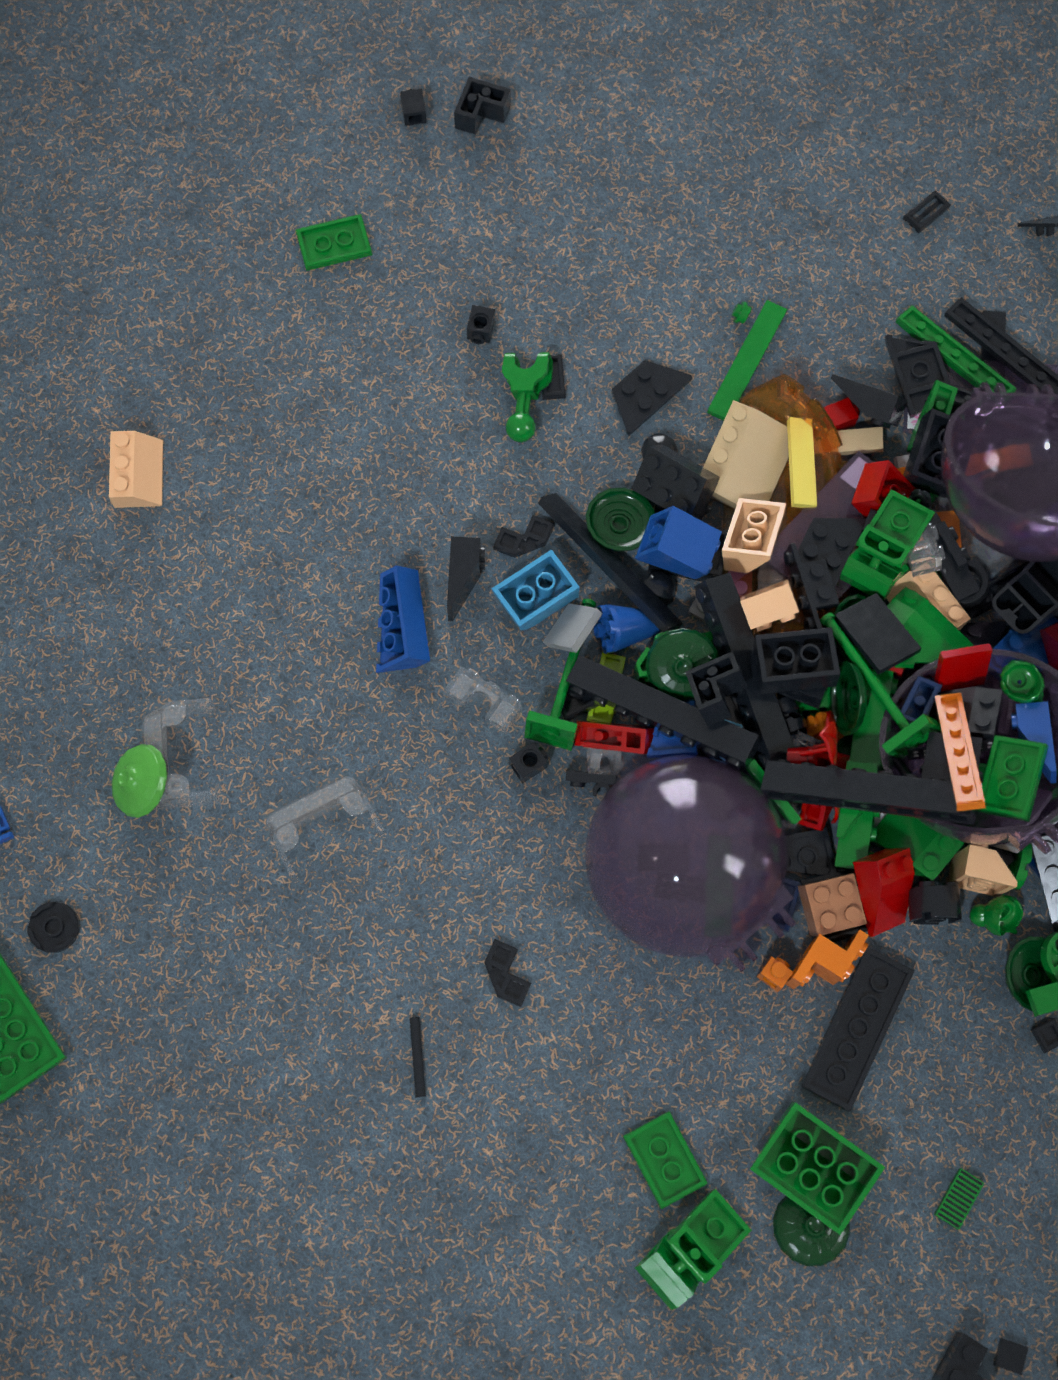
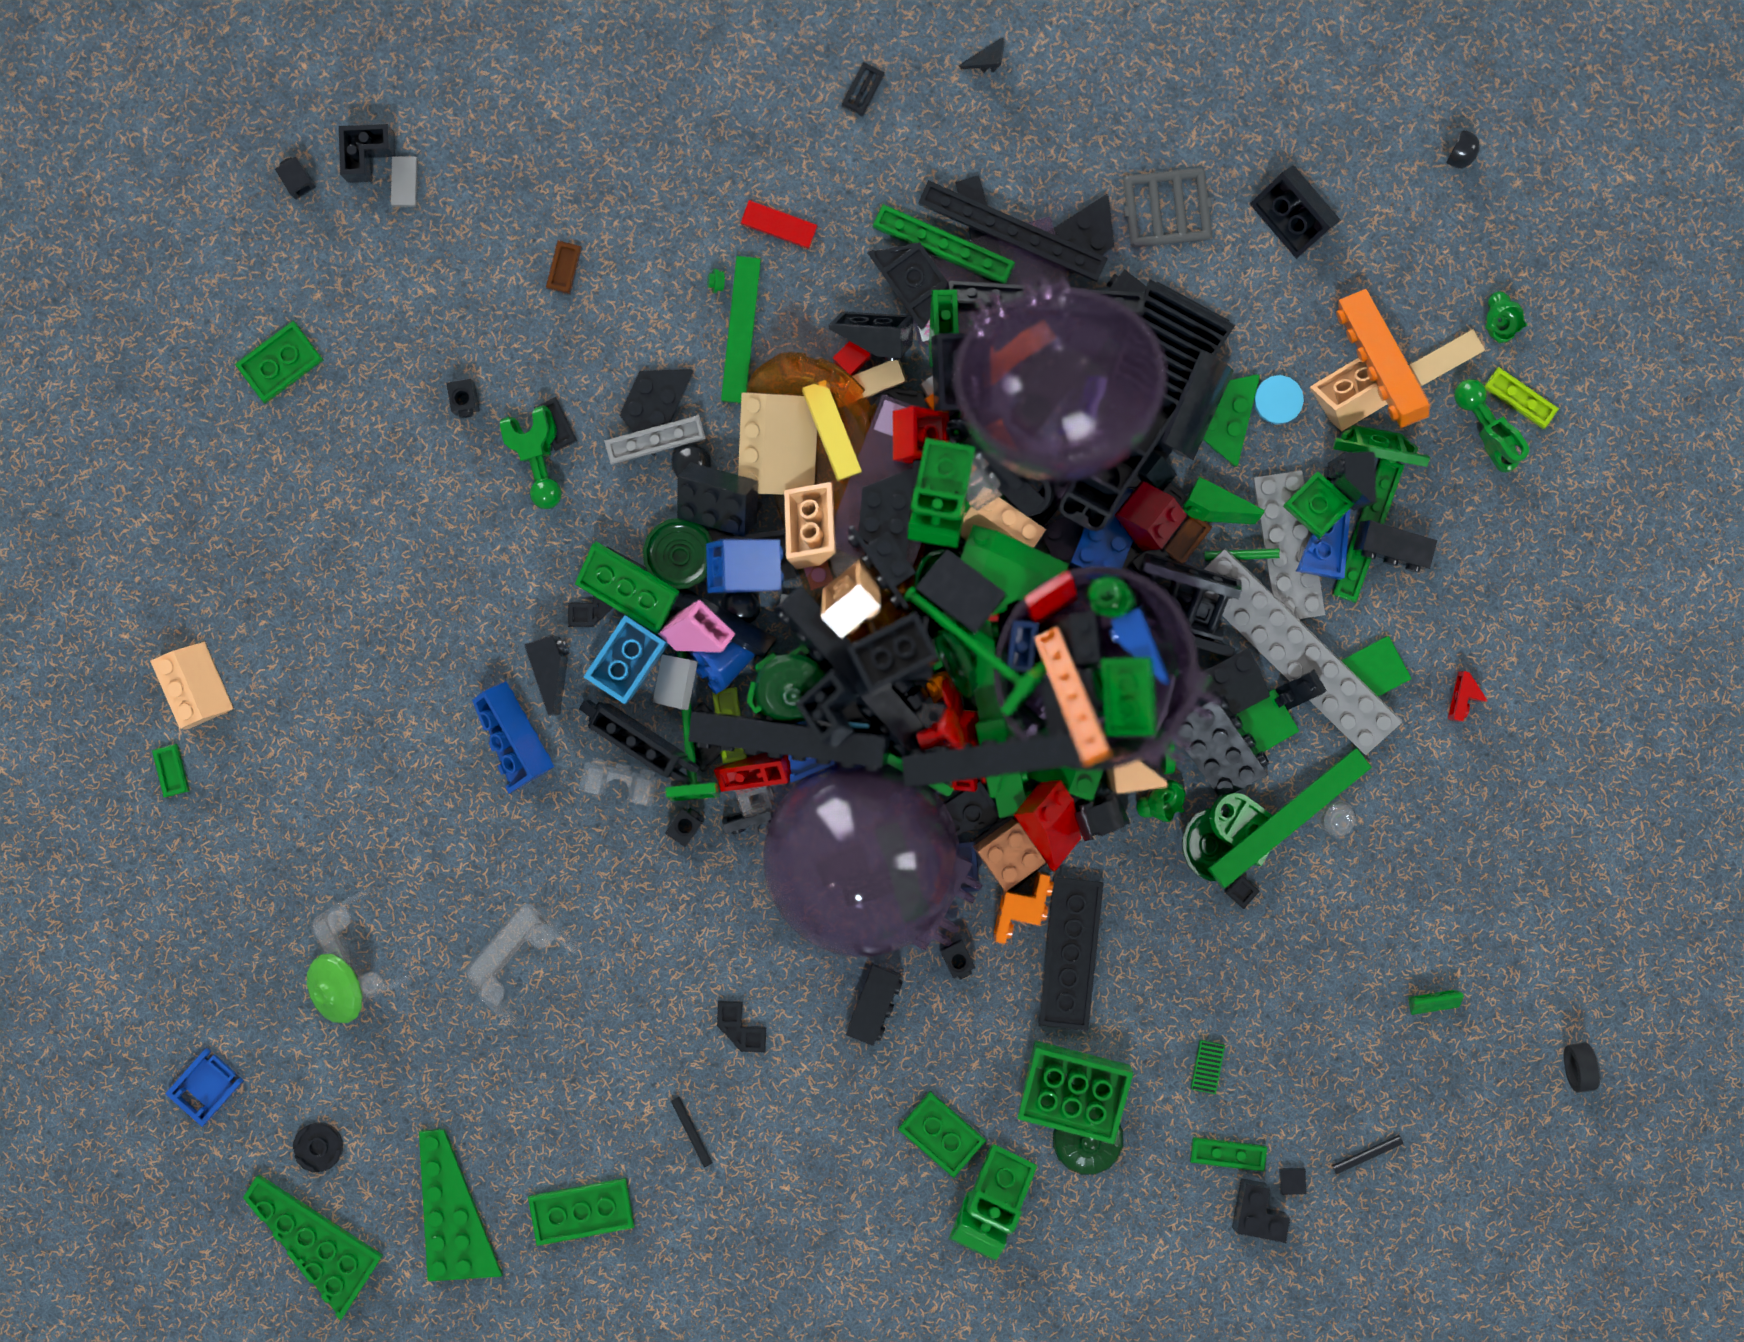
camera: 20 degrees left, 15 degrees up
orange brick [757,956,793,992] -> none
none -> green tile [152,744,189,798]
none -> light grey tile [391,157,418,207]
none -> green wing [419,1129,503,1282]
none -> green tile [528,1178,635,1246]
none -> reddish brown tile [546,241,582,294]
none -> green tile [575,541,680,634]
none -> black hinge [579,700,699,785]
none -> light grey tile [604,415,706,465]
none -> bright pink slope [658,600,735,652]
none -> red tile [741,200,818,249]
none -> black brick [846,963,903,1046]
none -> black brick [939,939,975,980]
none -> green tile [1190,1137,1267,1172]

